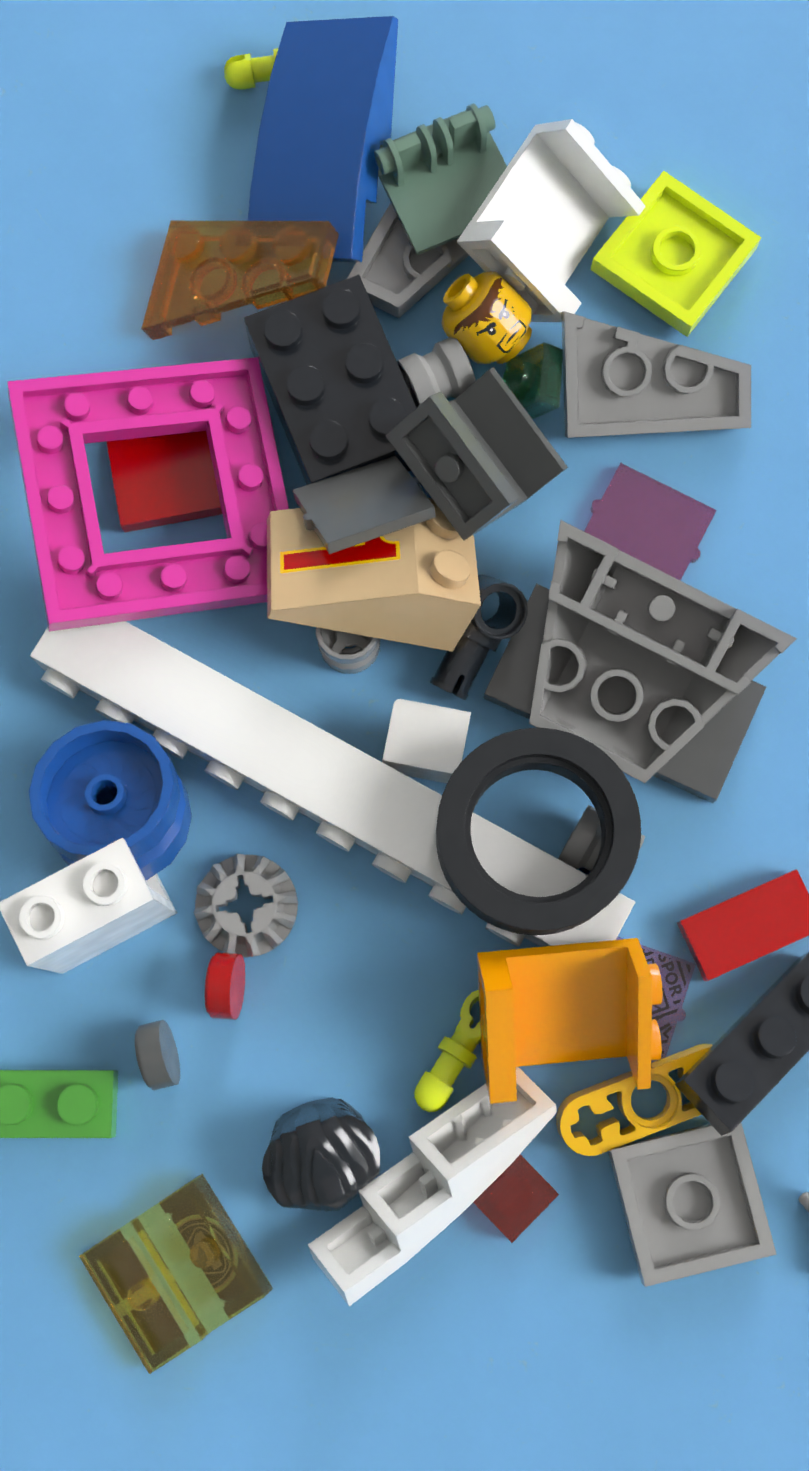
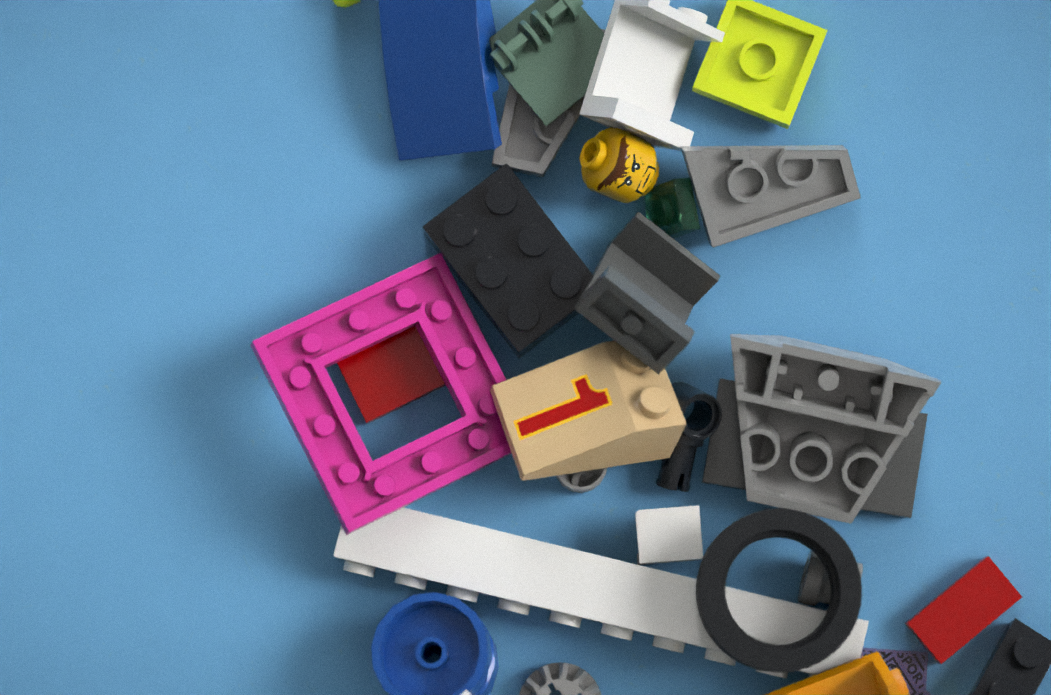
camera: 15 degrees left, 5 degrees up
clear orange wing [141,220,339,340] -> none
dark grey piece [293,455,436,554] -> none
light grey wheel [397,337,476,408] -> none
clear pink piece [584,463,717,580] -> none

